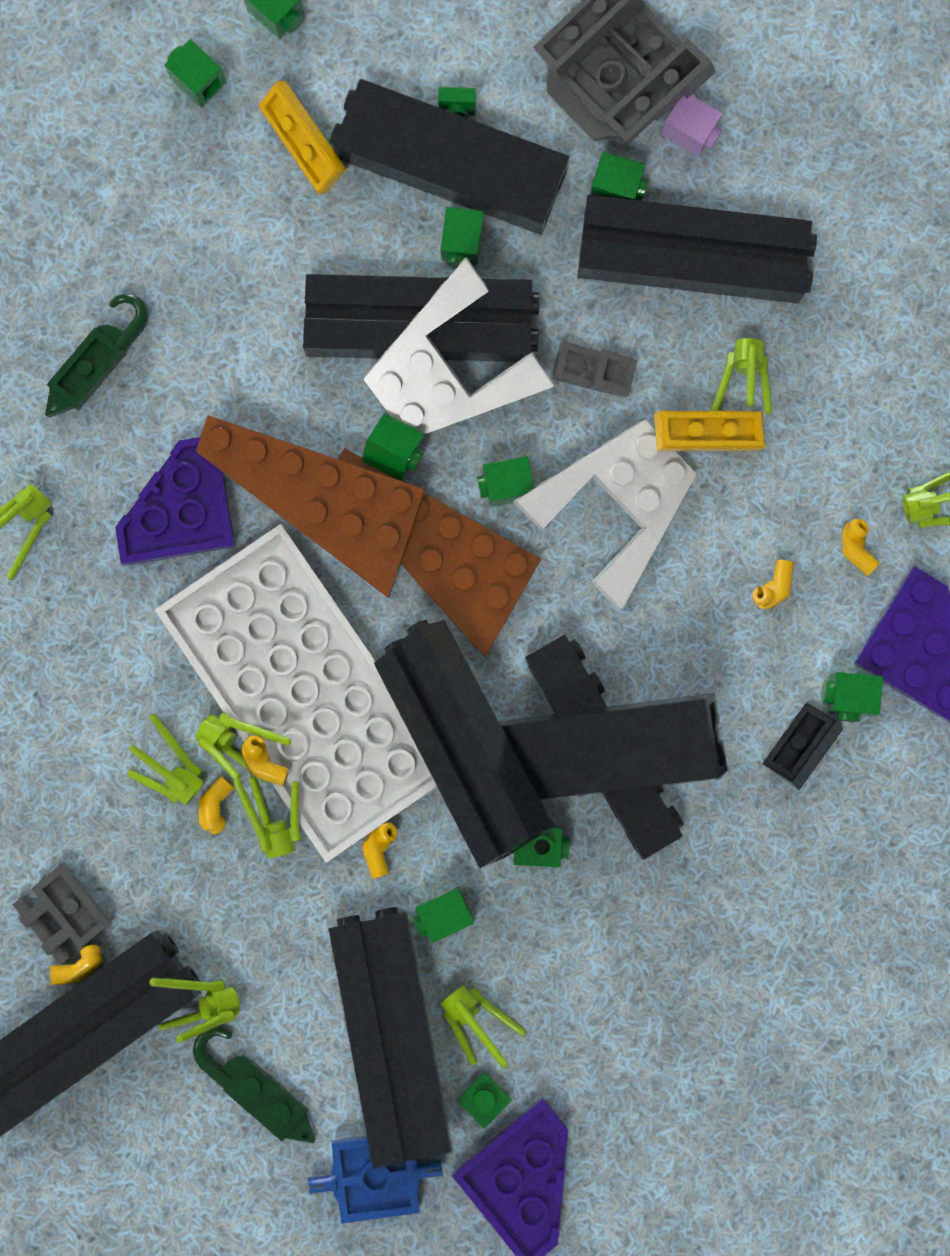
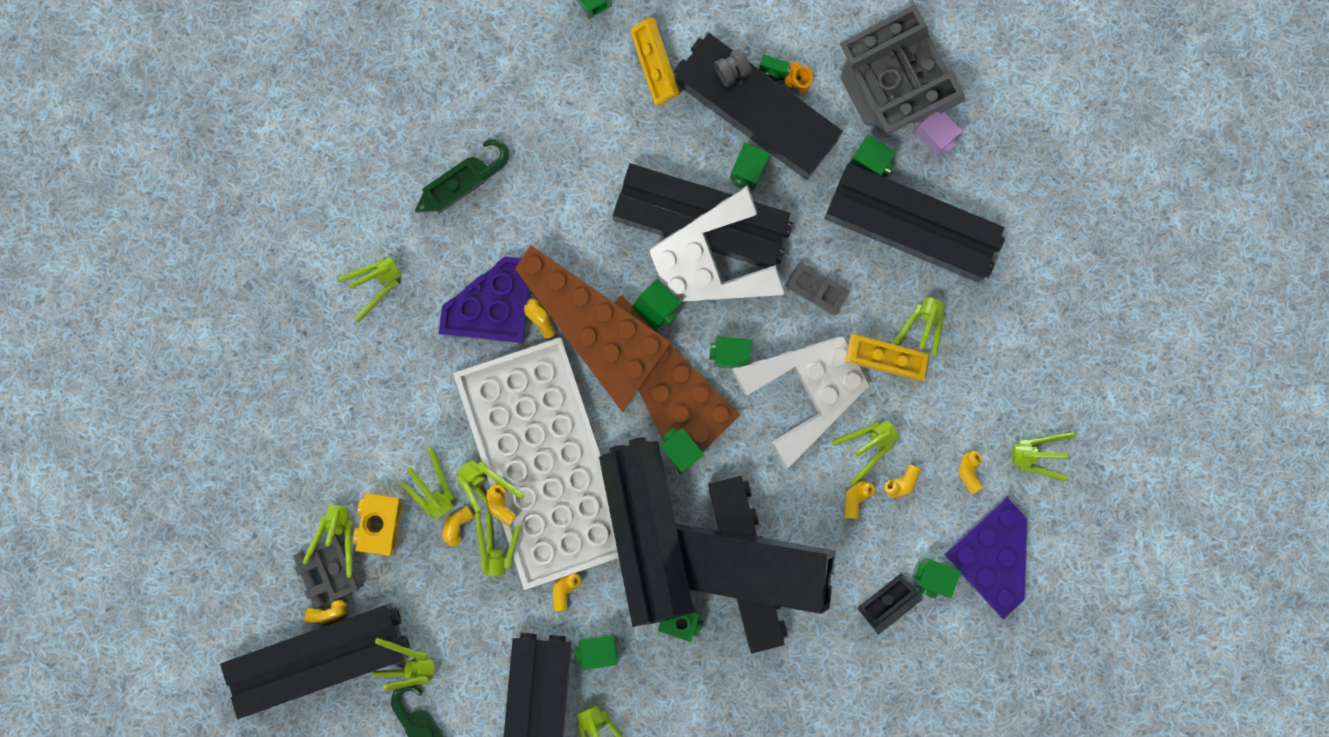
camera: 10 degrees right, 0 degrees up
none -> lime plant [303,505,353,578]
none -> yellow brick [353,494,403,556]
none -> yellow arm [524,298,556,338]
none -> green brick [660,428,704,473]
none -> flat silver wheel [713,48,752,87]
none -> light orange plate [784,62,813,94]
none -> lime plant [832,420,900,486]
none -> yellow arm [845,481,875,519]

